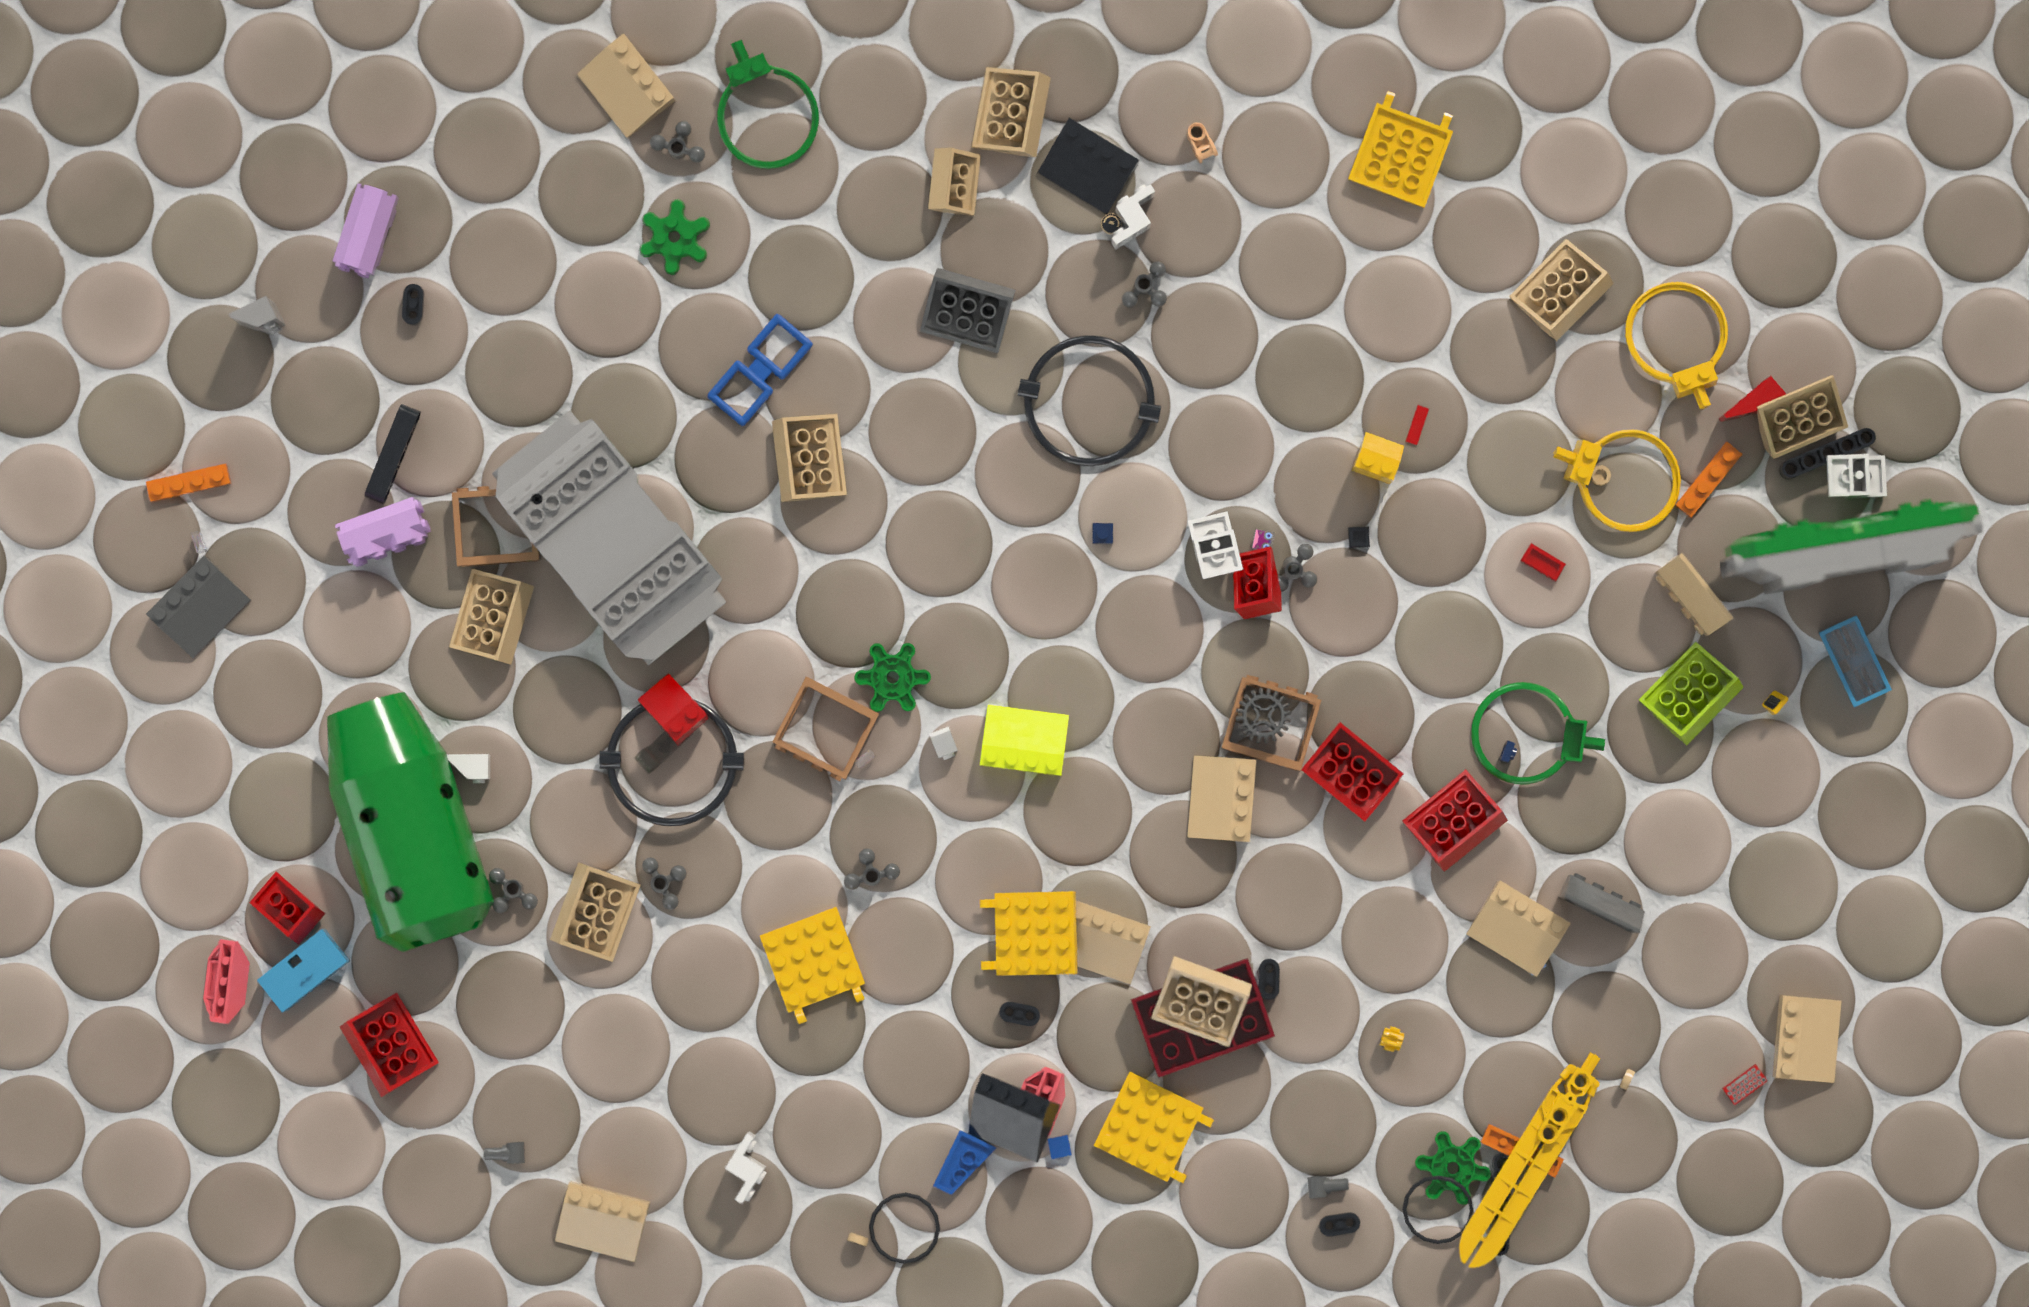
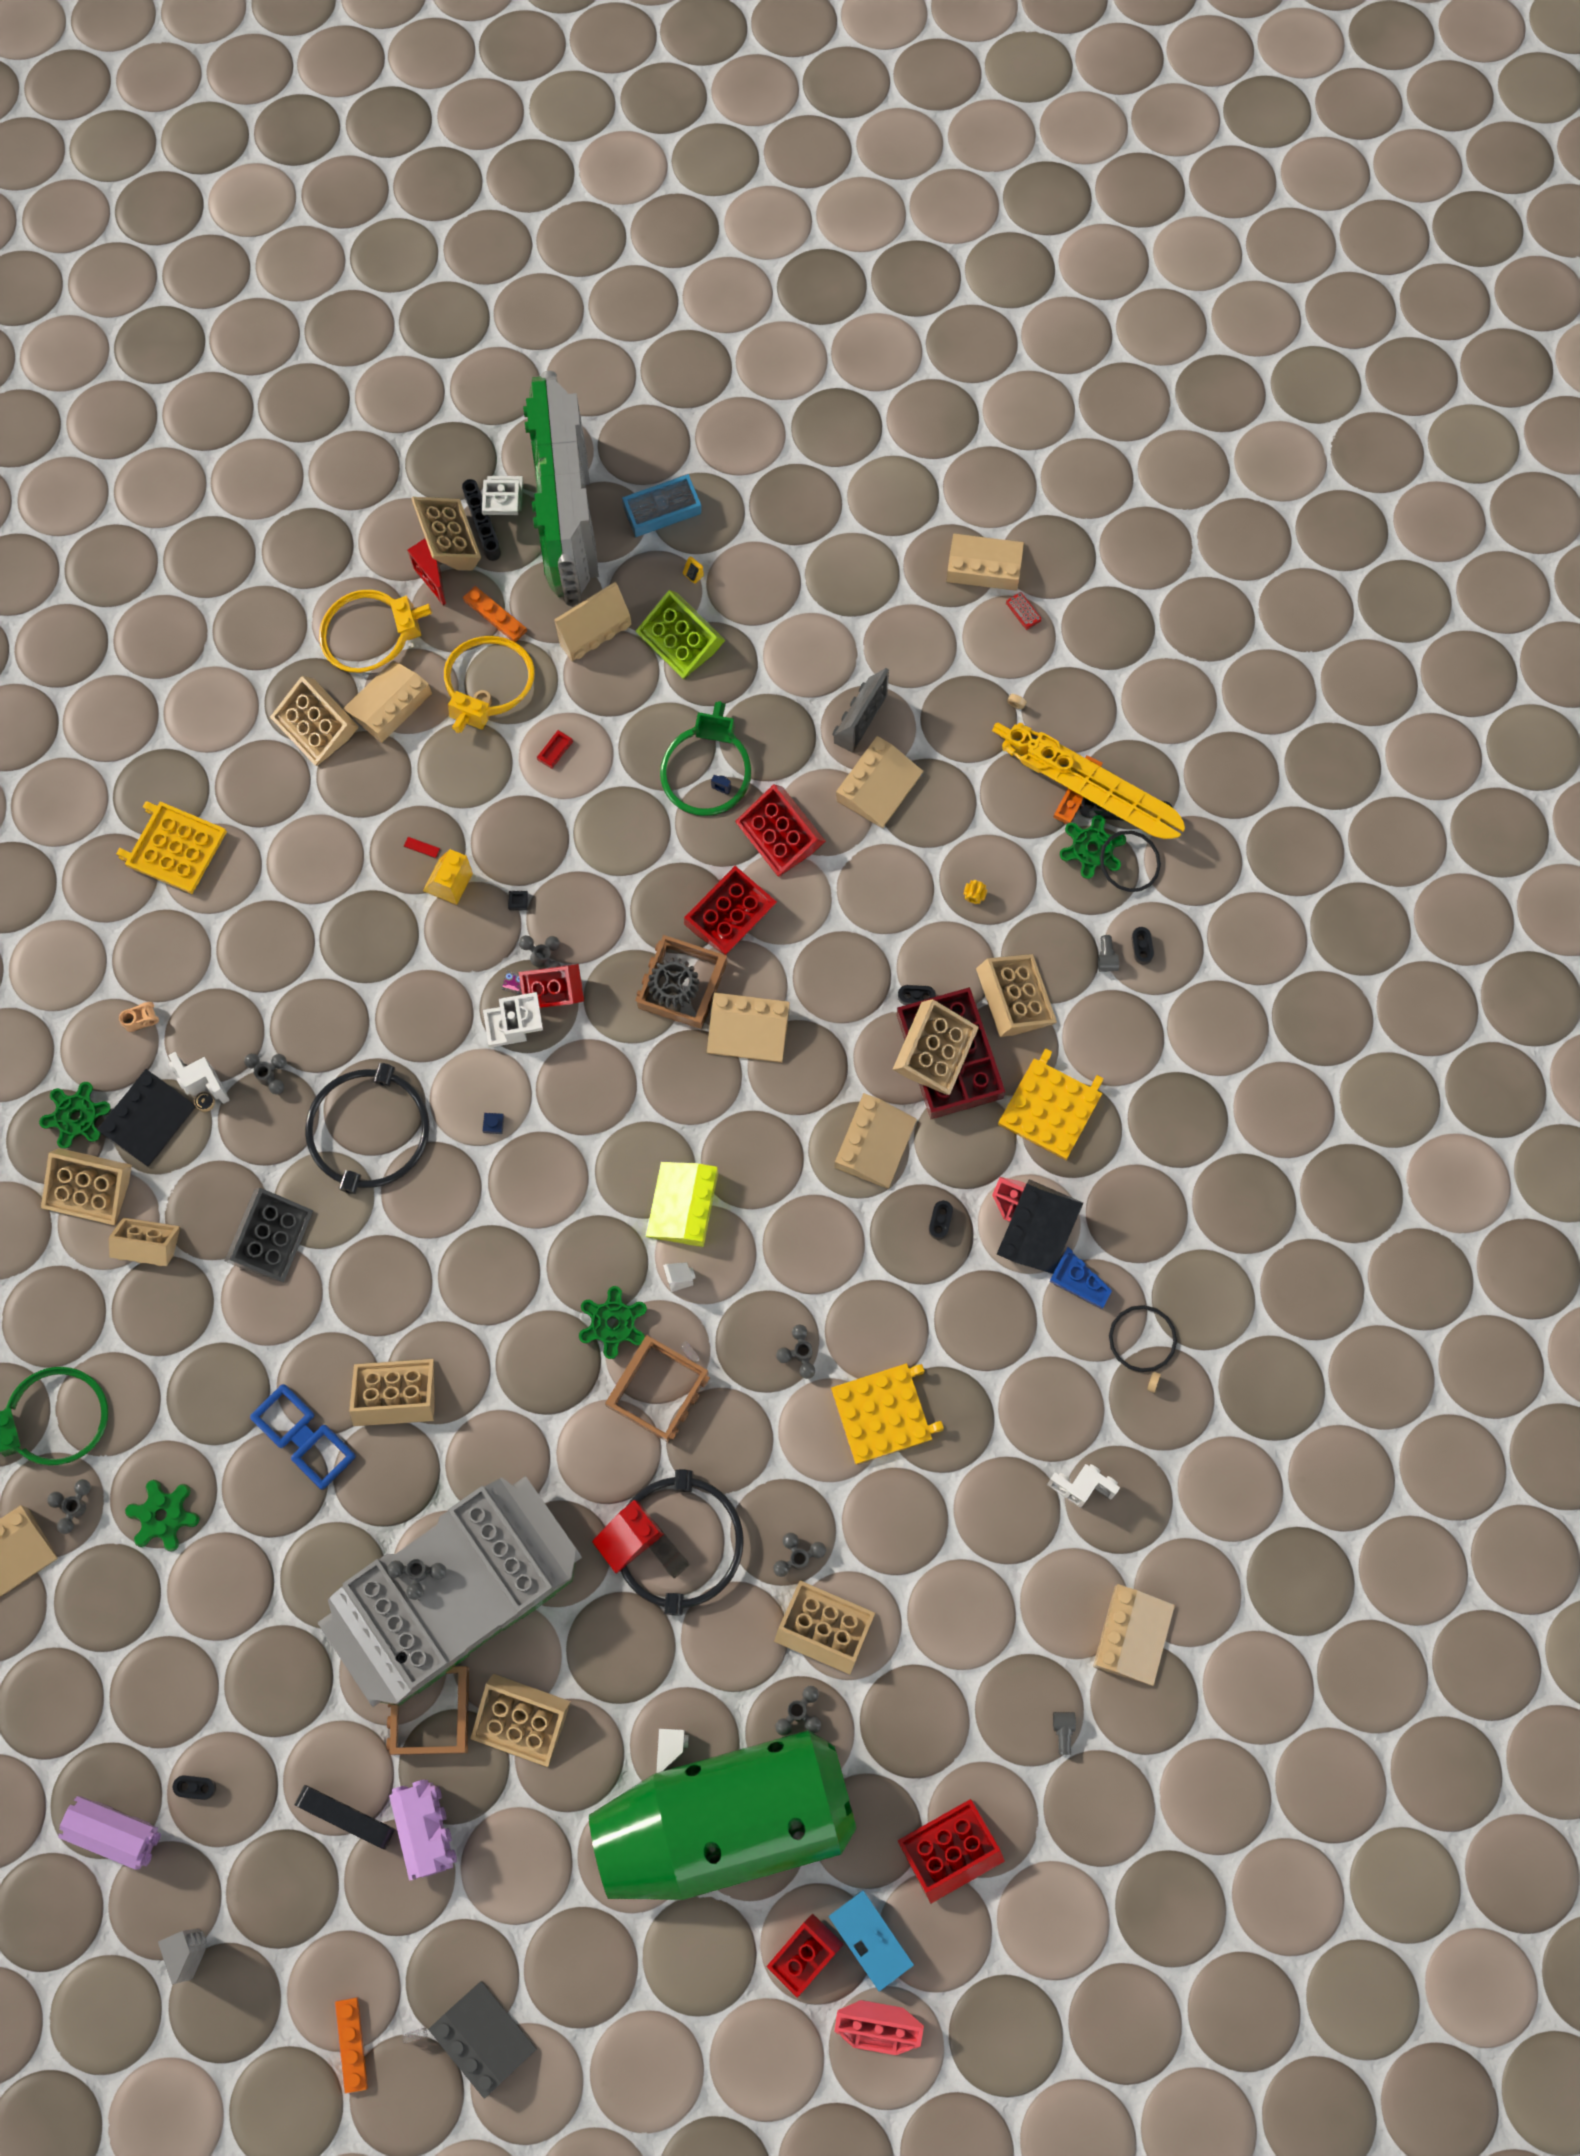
camera: 85 degrees left, 15 degrees down
yellow plate [980,891,1078,976] -> none
blue tile [1047,1135,1072,1159] -> none
none -> green plate [39,1082,111,1149]
none -> tan slope [343,660,432,743]
none -> dark grey piece [387,1559,446,1600]
none -> tan slope [976,954,1057,1037]

